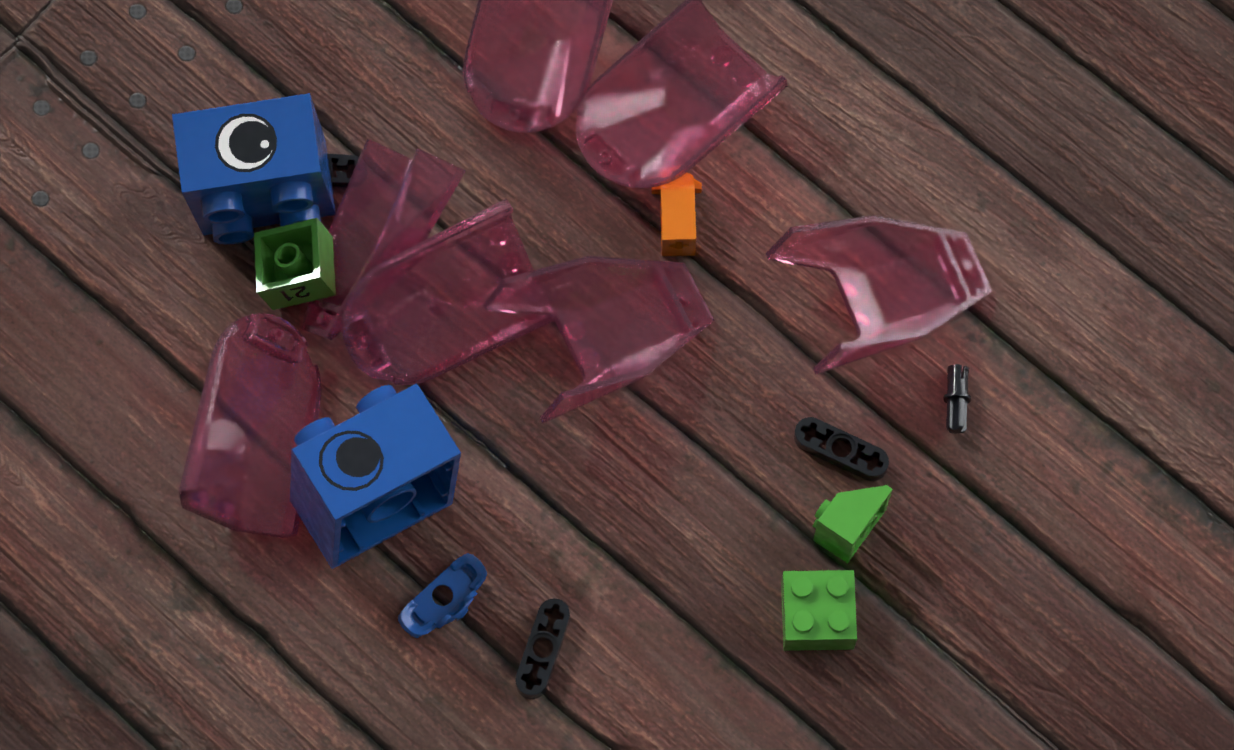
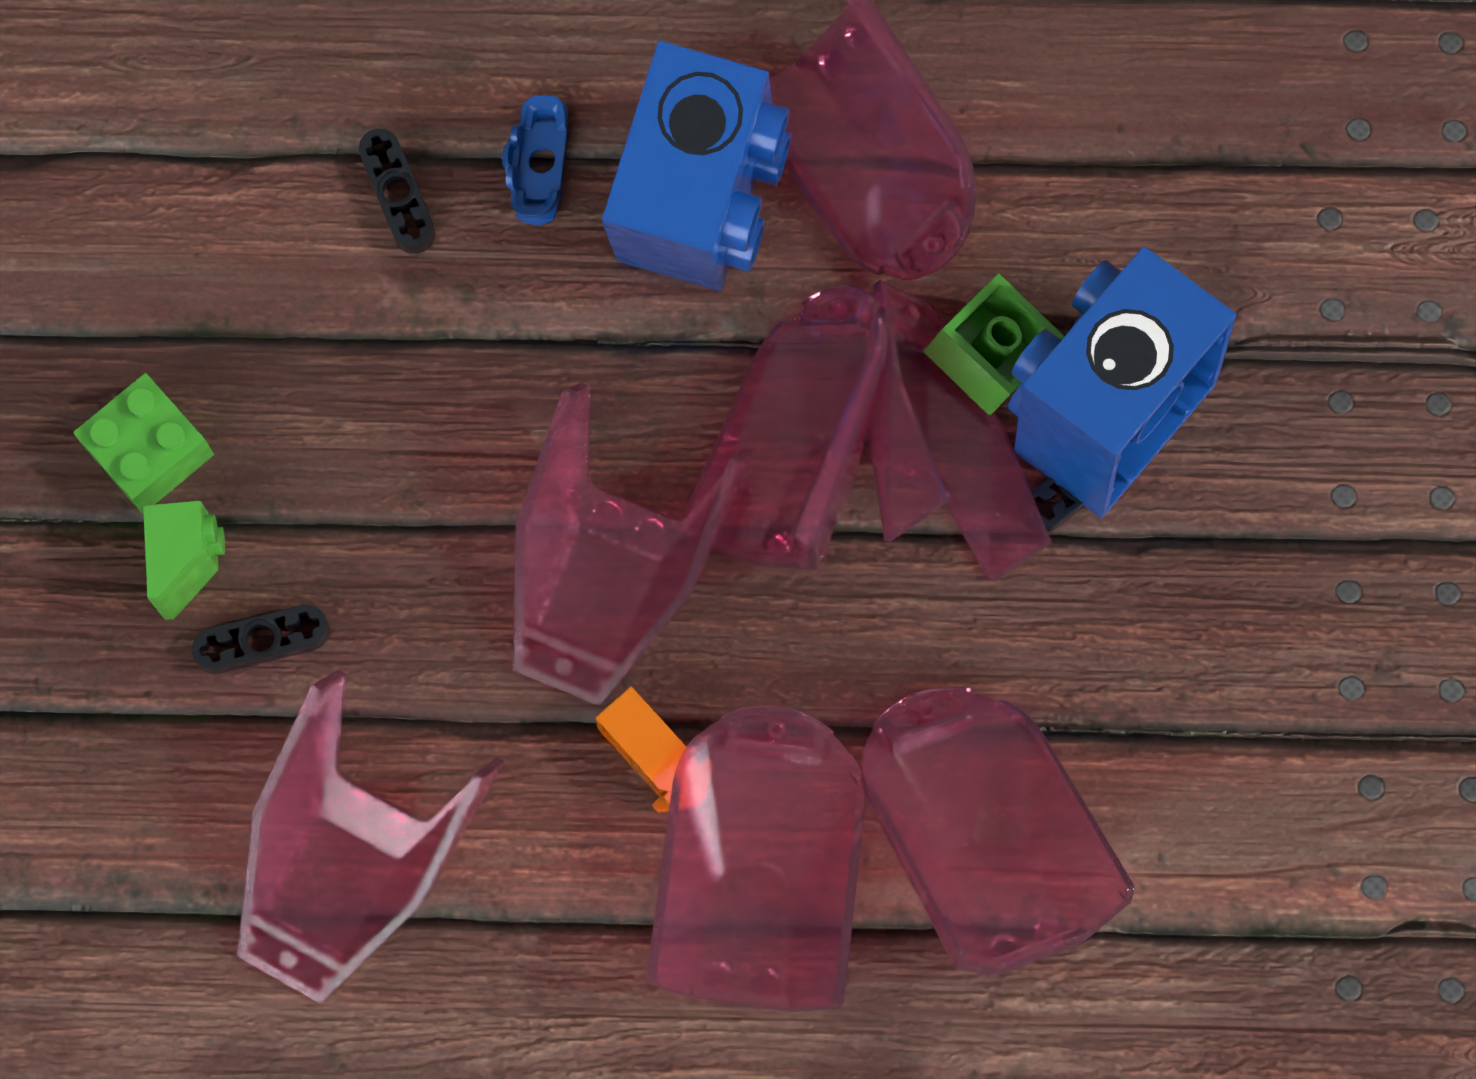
camera: 140 degrees right, 5 degrees up
black axle [943,364,971,434] -> none

